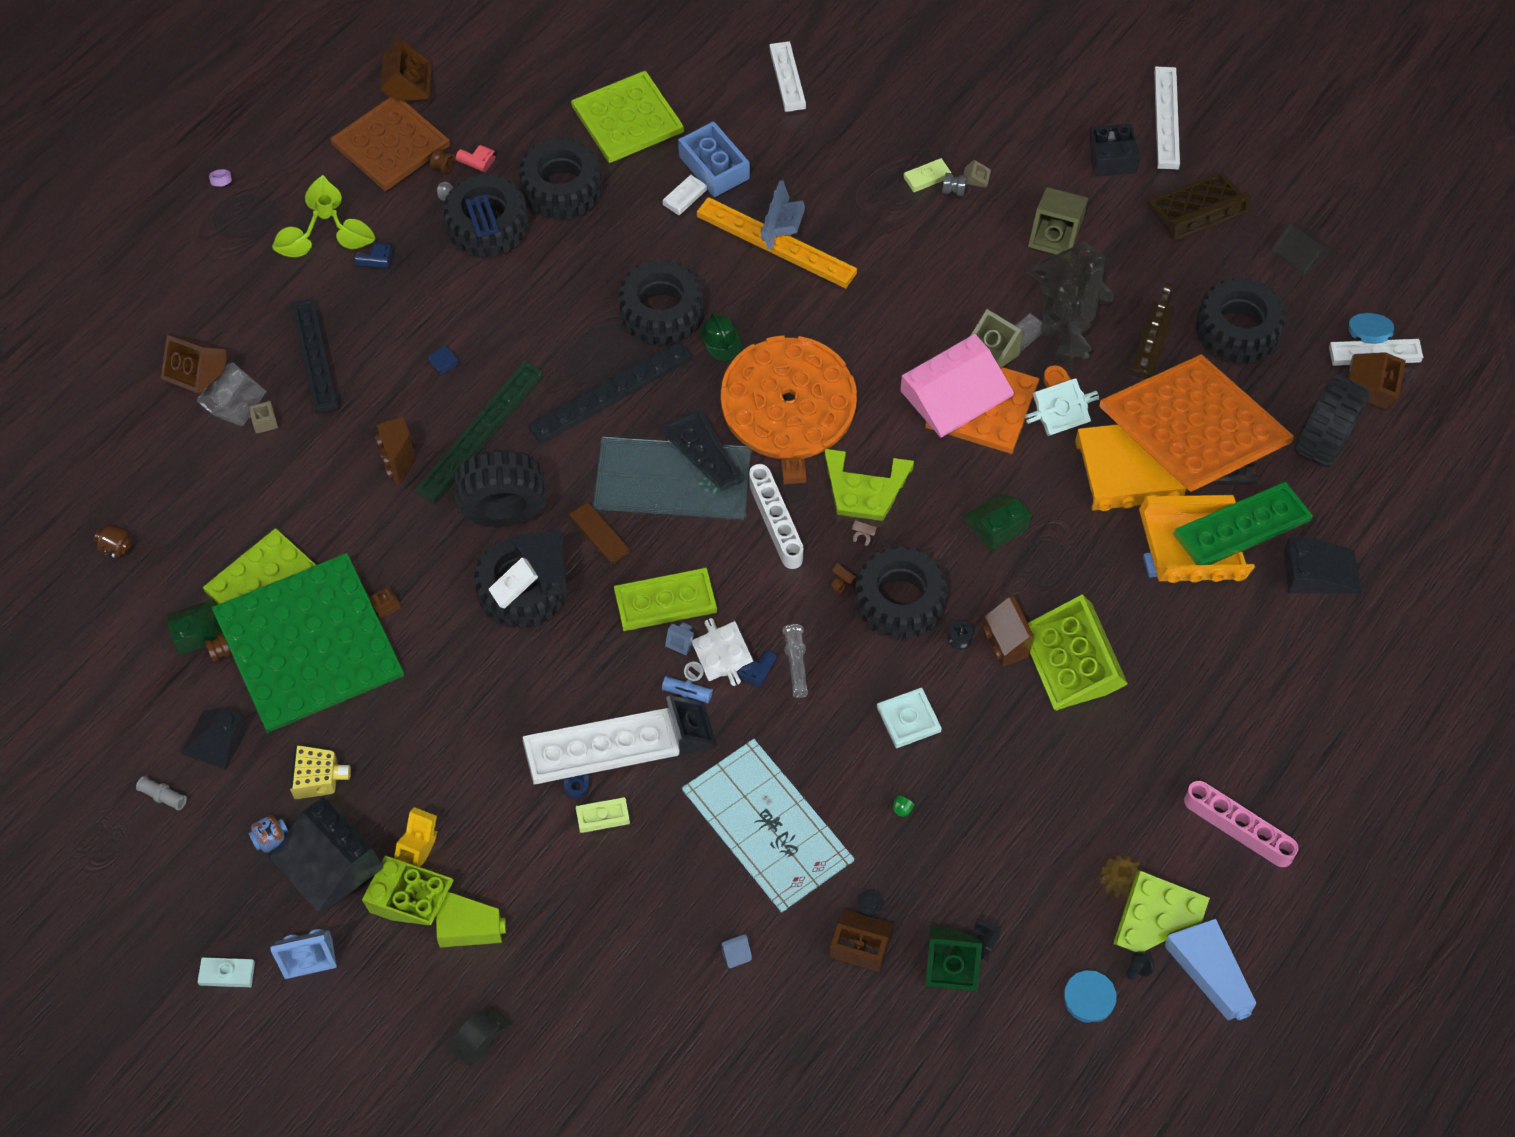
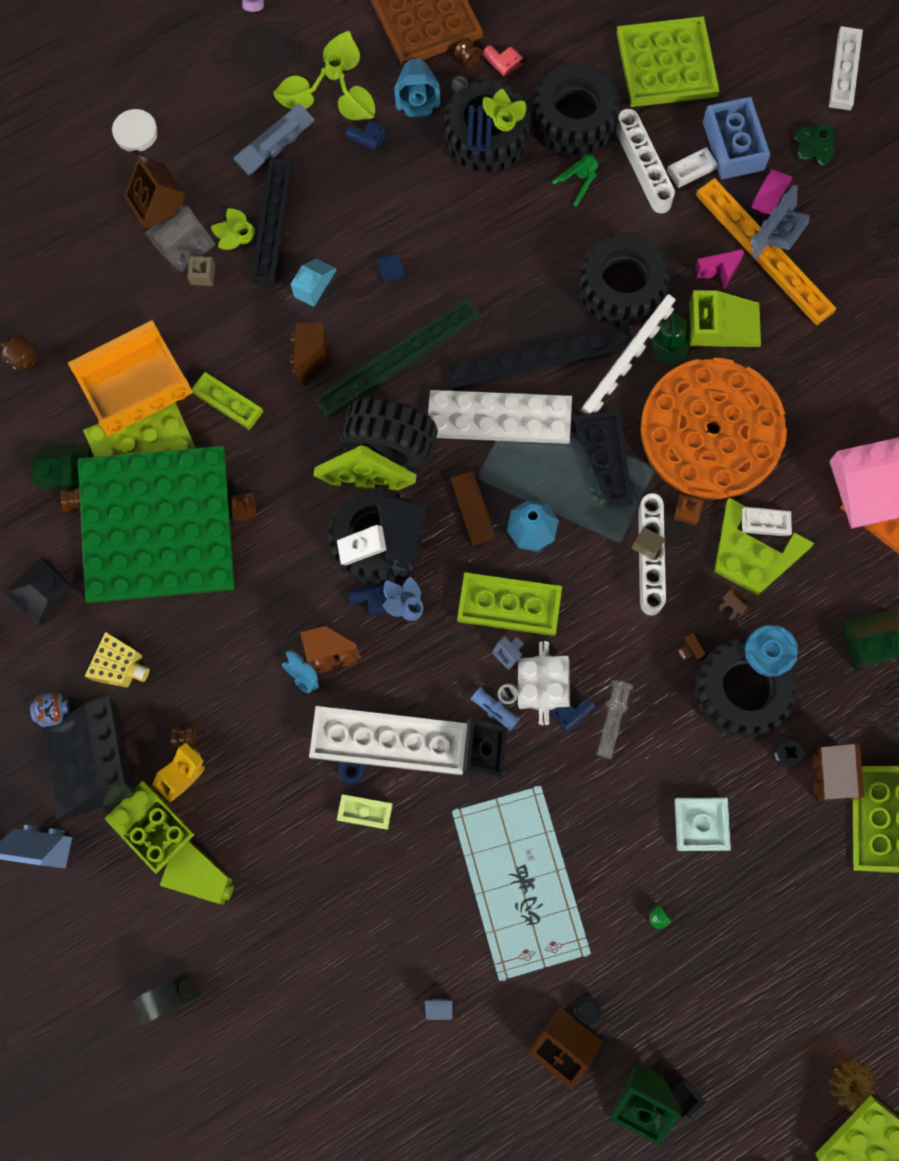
camera: 25 degrees right, 15 degrees up
none -> light orange panel [68,320,193,436]
none -> white tile [112,109,157,152]
none -> reddish brown wheel [171,725,197,751]
none -> lime plate [191,372,263,430]
none -> lime plate [211,208,255,250]
none -> sand blue bracket [233,103,315,176]
none -> dark azure plate [281,651,319,693]
none -> medium azure slope [291,258,336,307]
none -> dark orange slope [300,626,361,673]
none -> lime plate [313,445,416,490]
none -> dark blue piece [348,584,390,617]
none -> medium blue plate [383,577,423,621]
none -> dark azure cone [394,59,440,117]
none -> white plate [428,390,572,444]
none -> lime plate [483,89,526,131]
none -> dark azure cone [507,500,559,552]
none -> green plant [552,154,598,207]
none -> white plate [579,294,676,415]
none -> white beam [616,109,675,213]
none -> dark tan slope [631,527,665,560]
none -> lime slope [689,290,761,347]
none -> dark pink slope [694,249,744,289]
none -> white plate [742,507,792,537]
none -> dark azure tile [745,625,798,677]
none -> dark pink slope [752,169,793,215]
none -> dark green plate [793,124,835,167]

